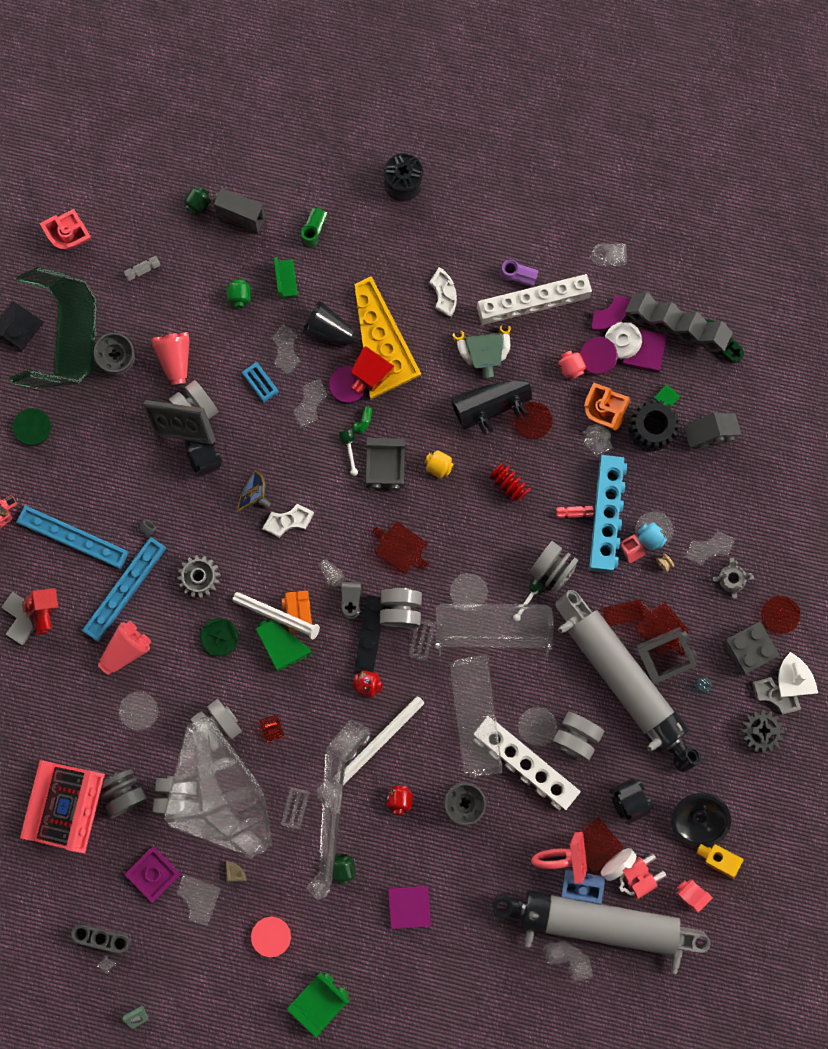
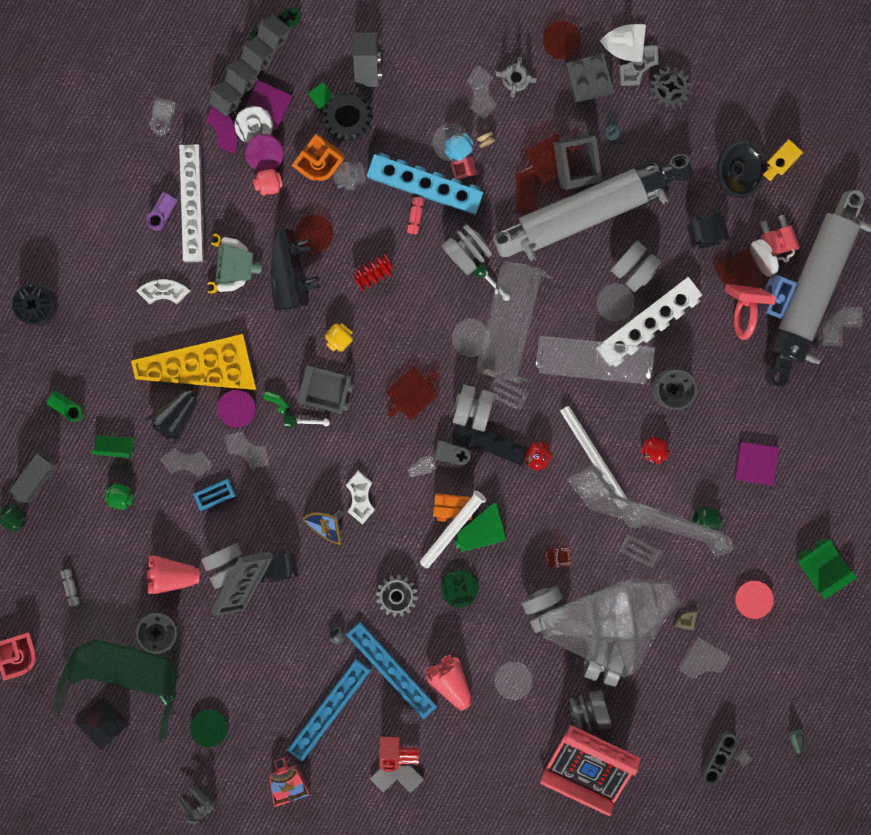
camera: 75 degrees left, 10 degrees up
magenta tile [125,846,181,903] -> none
red torso [350,346,394,395] -> none
coral arch [676,880,712,912] -> none

